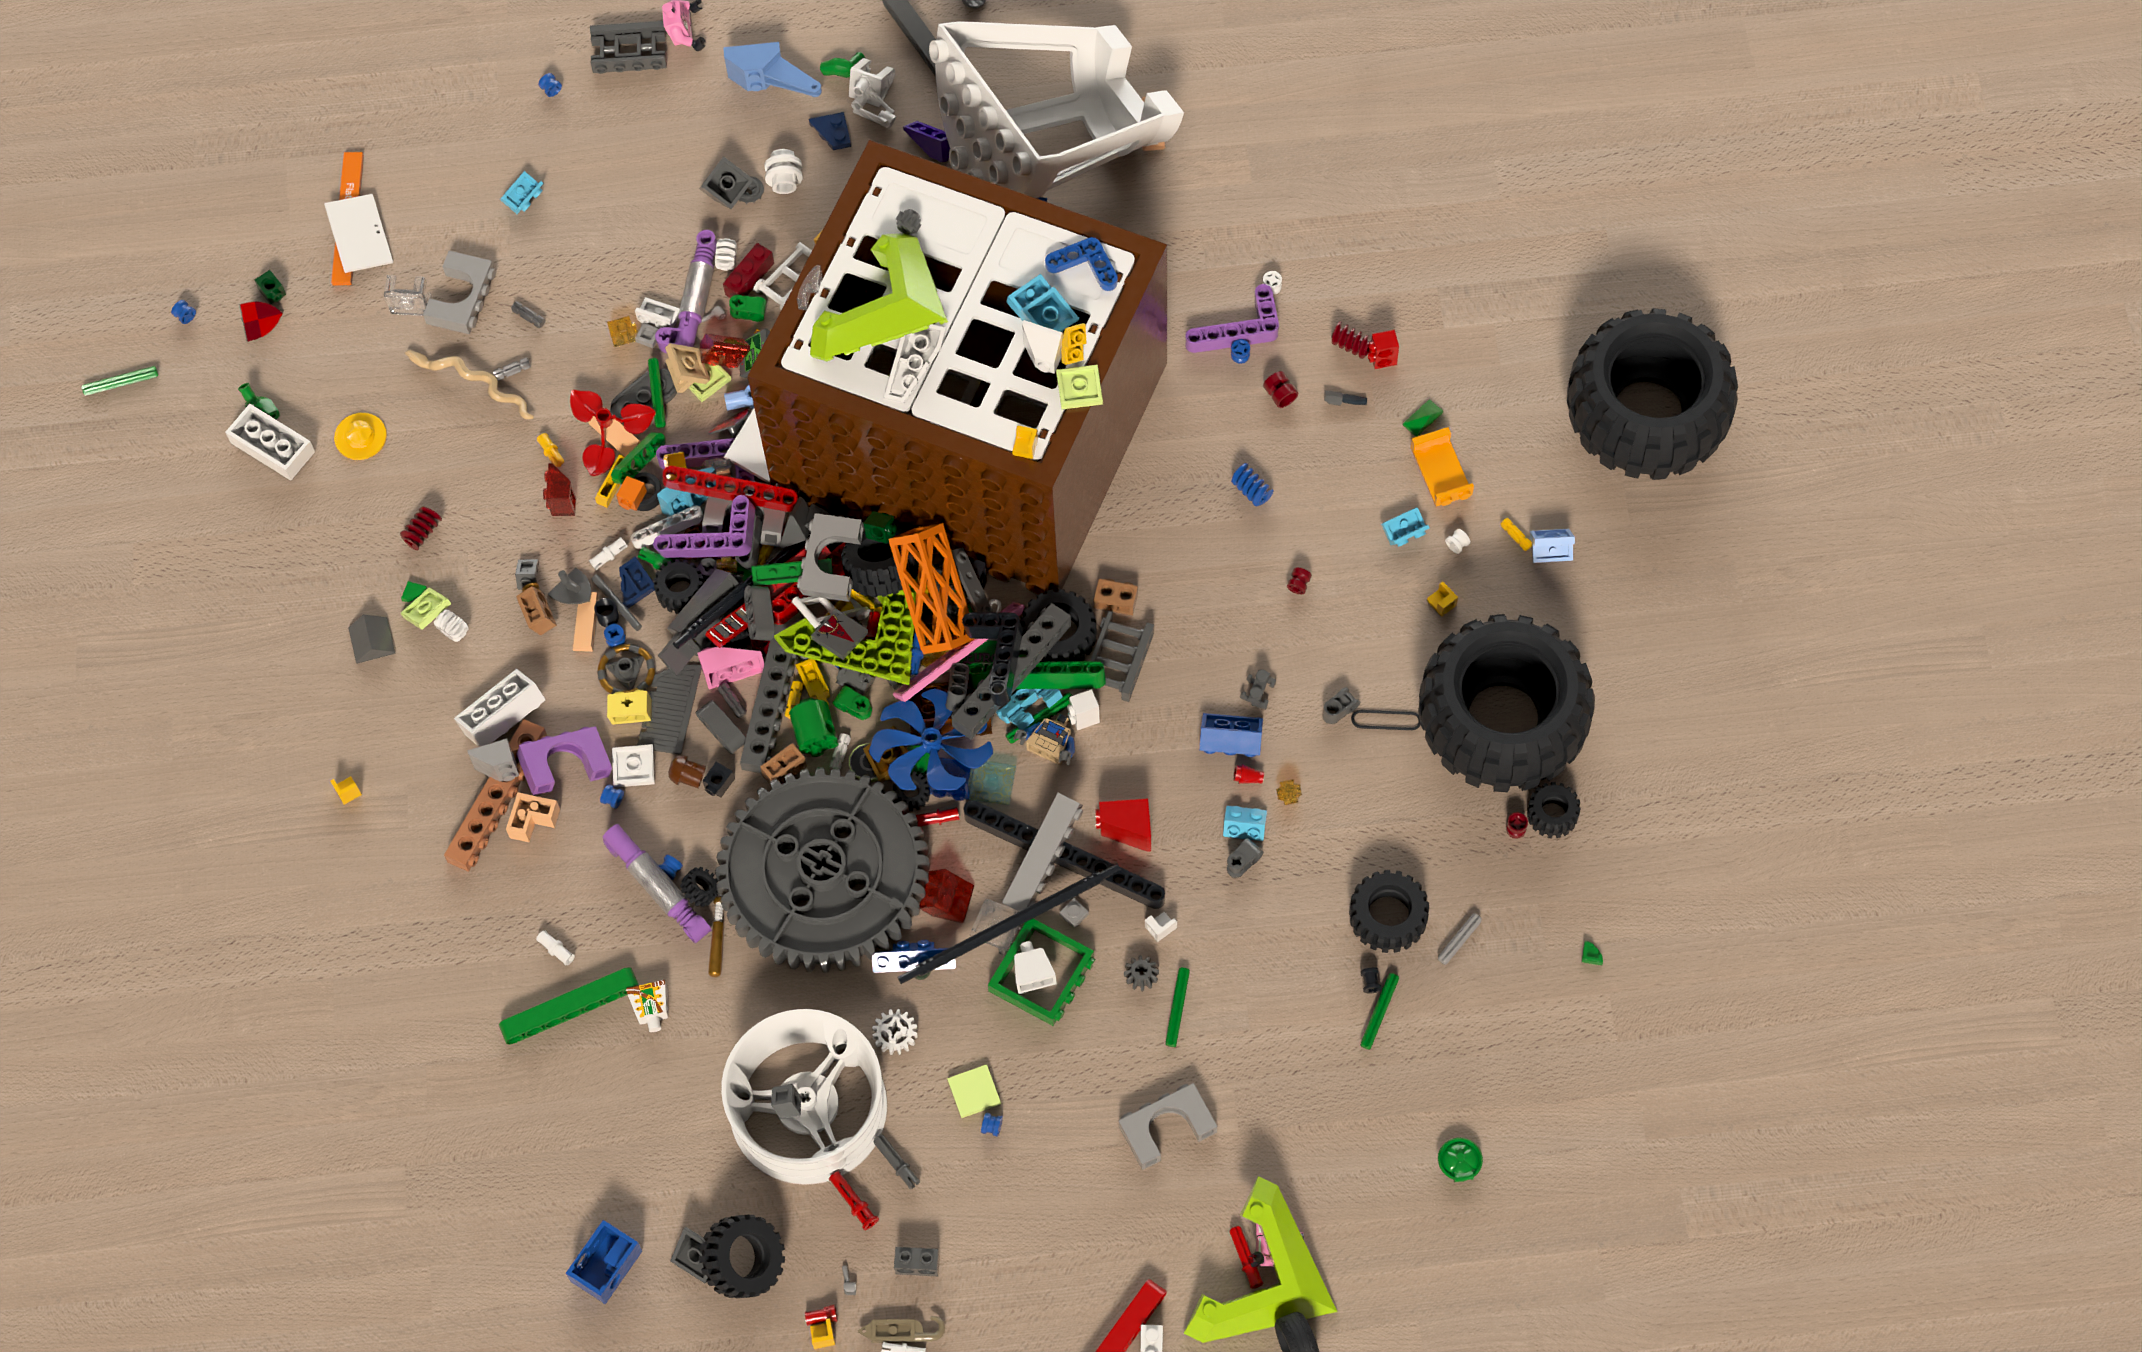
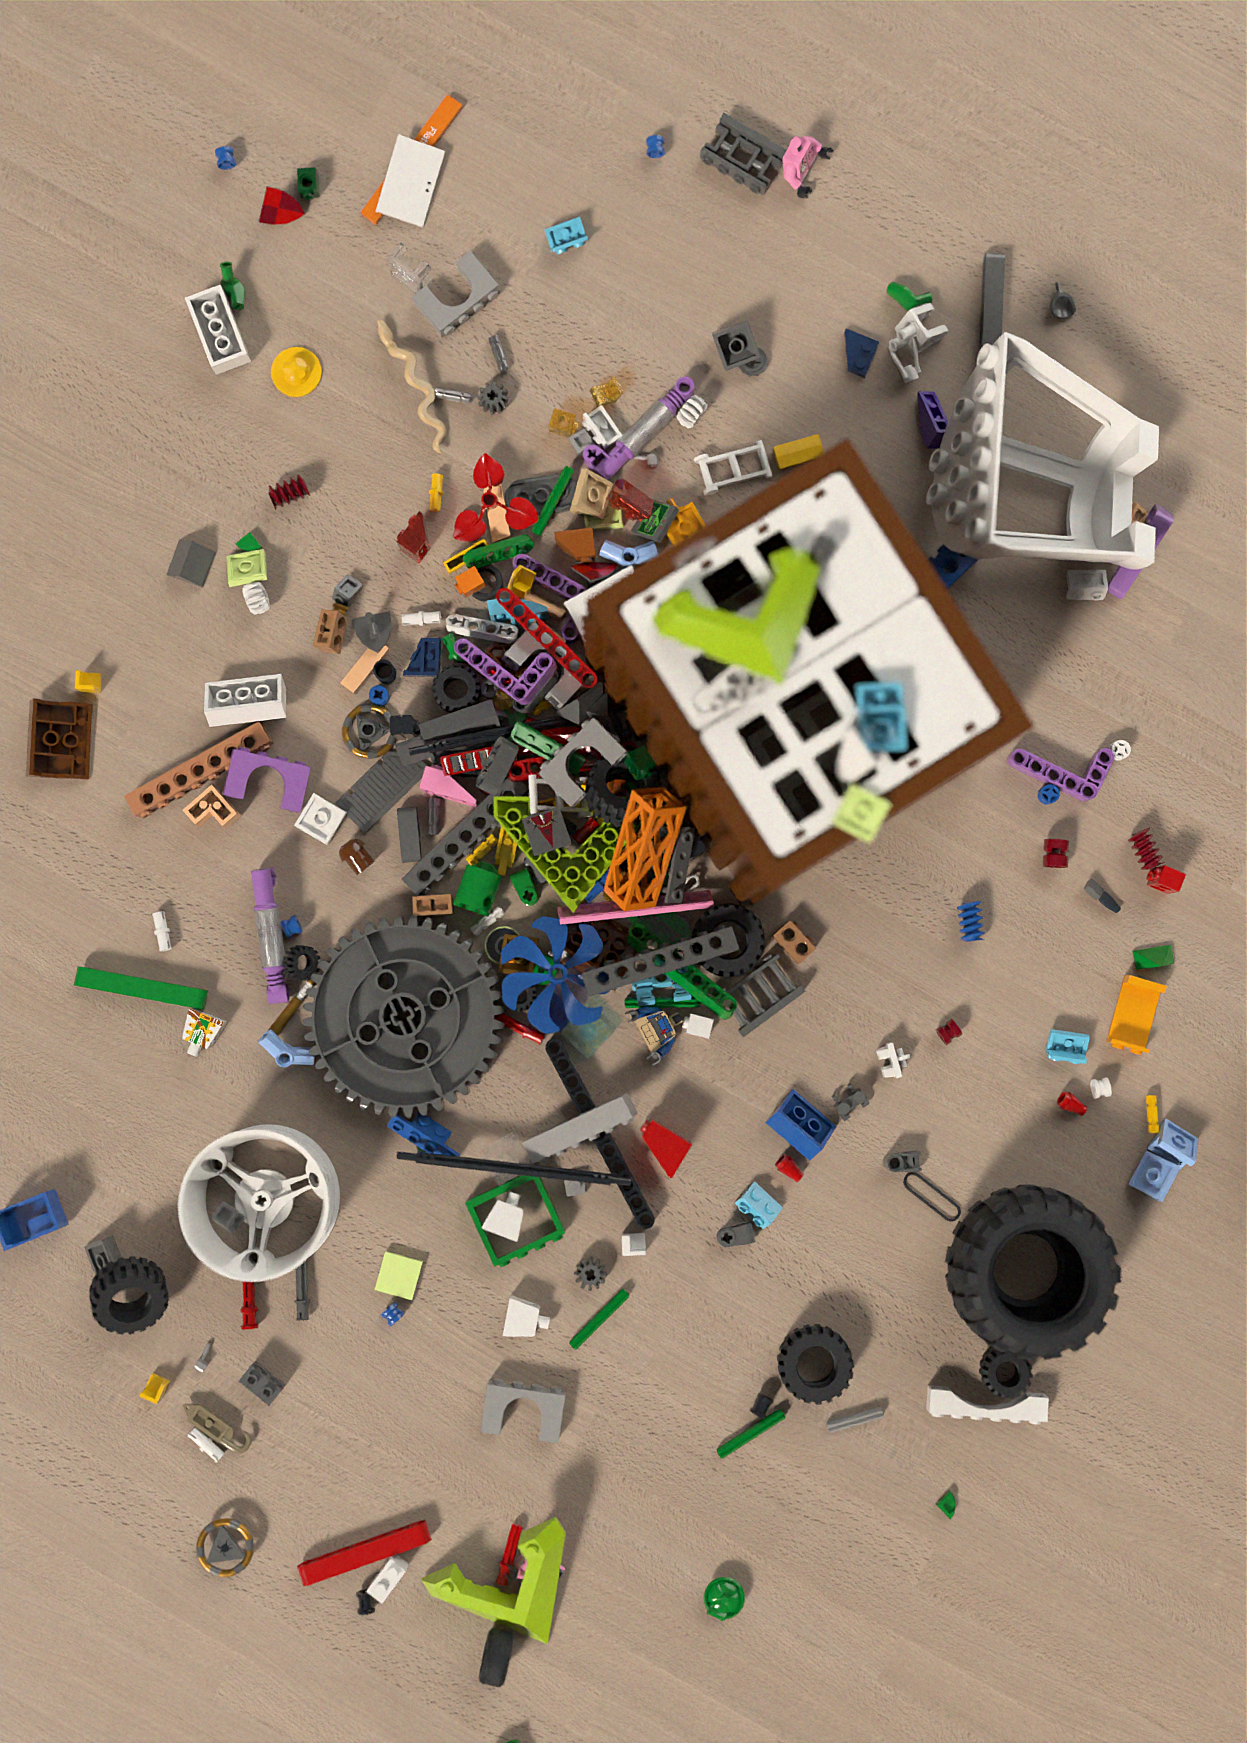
camera: 30 degrees right, 20 degrees up
axle [82,366,158,395] -> none
light grey slope [467,739,519,782] -> none
dark grey bar [592,574,642,631] -> none
blue wheel [600,784,624,809] -> none
light yellow brick [607,690,652,725] -> none
clear slope [701,458,732,472] -> none
black brick [702,761,735,798] -> none
medium blue slope [723,42,822,97] -> none
dark red brick [723,243,774,303] -> none
green piece [729,295,767,322] -> none
white piece [764,149,803,194] -> none
red pin [805,1304,838,1326] -> none
white gear [872,1009,918,1055] -> none
clear red slope [919,869,975,923] -> none
dark grey beam [945,663,969,712] -> none
black beam [962,612,1023,706] -> none
yellow panel [1012,426,1038,459] -> none
blue beam [1045,237,1118,291] -> none
yellow slope [1061,323,1087,365] -> none
clear yellow gear [1276,779,1302,805] -> none
yellow panel [1427,581,1458,617] -> none
dark red wheel [1506,812,1528,839] -> none
none -> reddish brown piece [26,698,93,780]
none -> light blue piece [258,1029,315,1067]
none -> black brick [390,715,421,740]
none -> dark grey gear [477,381,509,415]
none -> white torso [503,1295,550,1337]
none -> dark orange slope [554,527,596,563]
none -> clear yellow bracket [589,377,623,407]
none -> white hips [876,1042,910,1078]
none -> white arch [926,1385,1049,1425]
none -> red cone [1057,1091,1087,1116]
none -> white bracket [1066,570,1108,600]
none -> medium lavender beam [1107,504,1174,600]
none -> light blue bracket [1128,1150,1181,1202]

